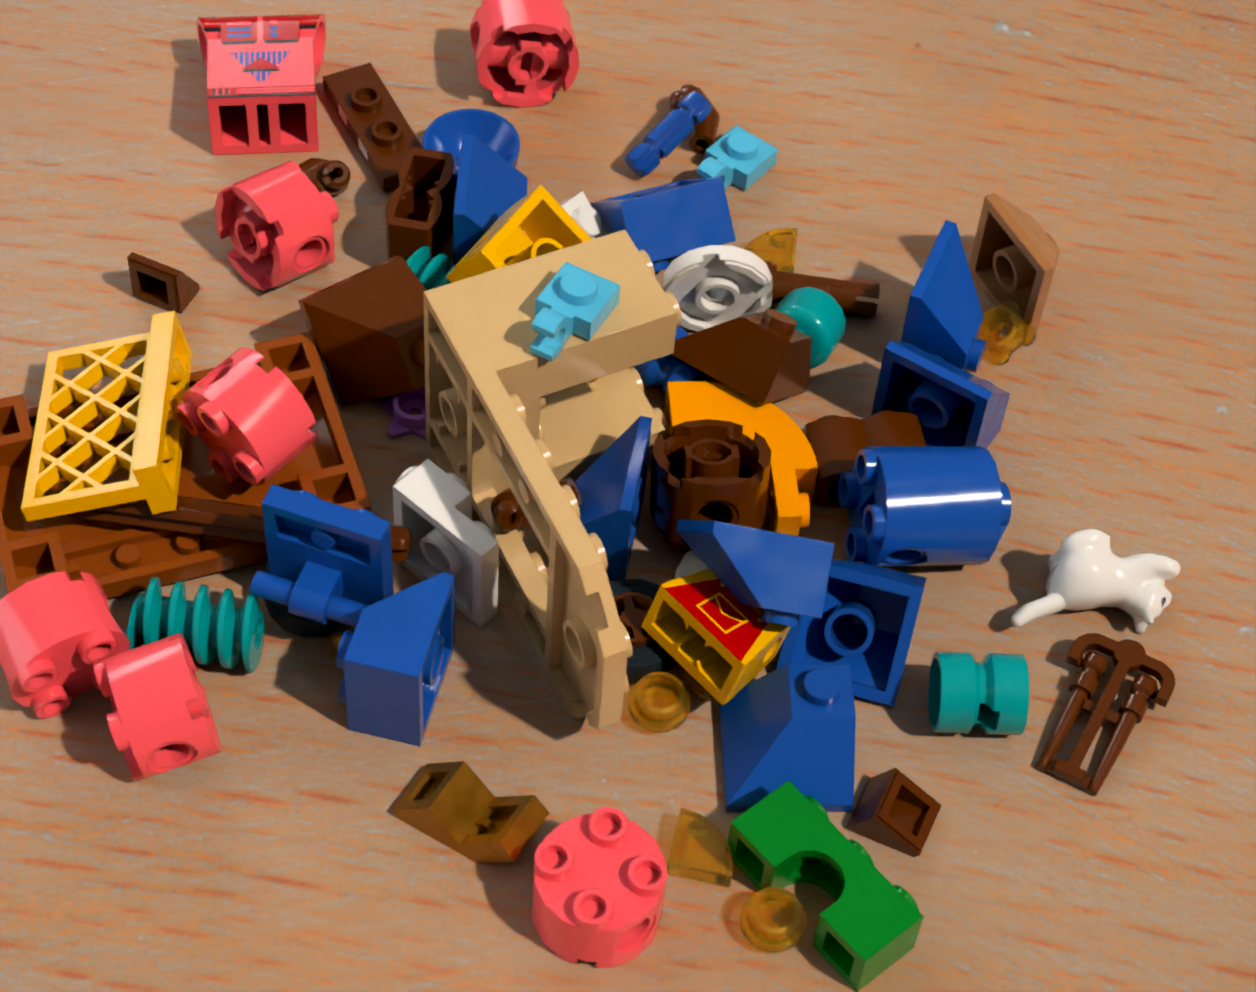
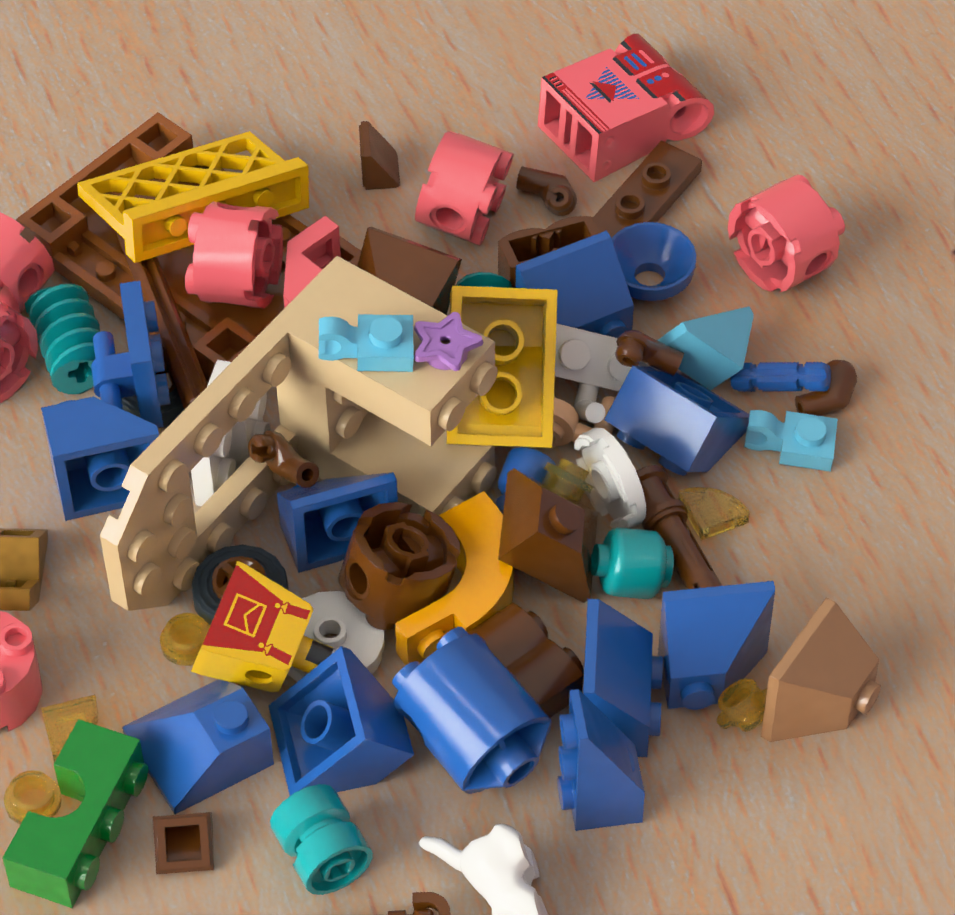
camera: 65 degrees right, 0 degrees up
blue slope [676,519,835,627] -> none
none -> coral slope [283,215,341,308]
none -> medium lavender plate [414,312,484,371]
none -> clear yellow plate [542,457,594,503]
none -> blue slope [557,689,645,831]
none -> reddish brown arm [615,330,684,376]
none -> medium azure slope [657,306,754,391]

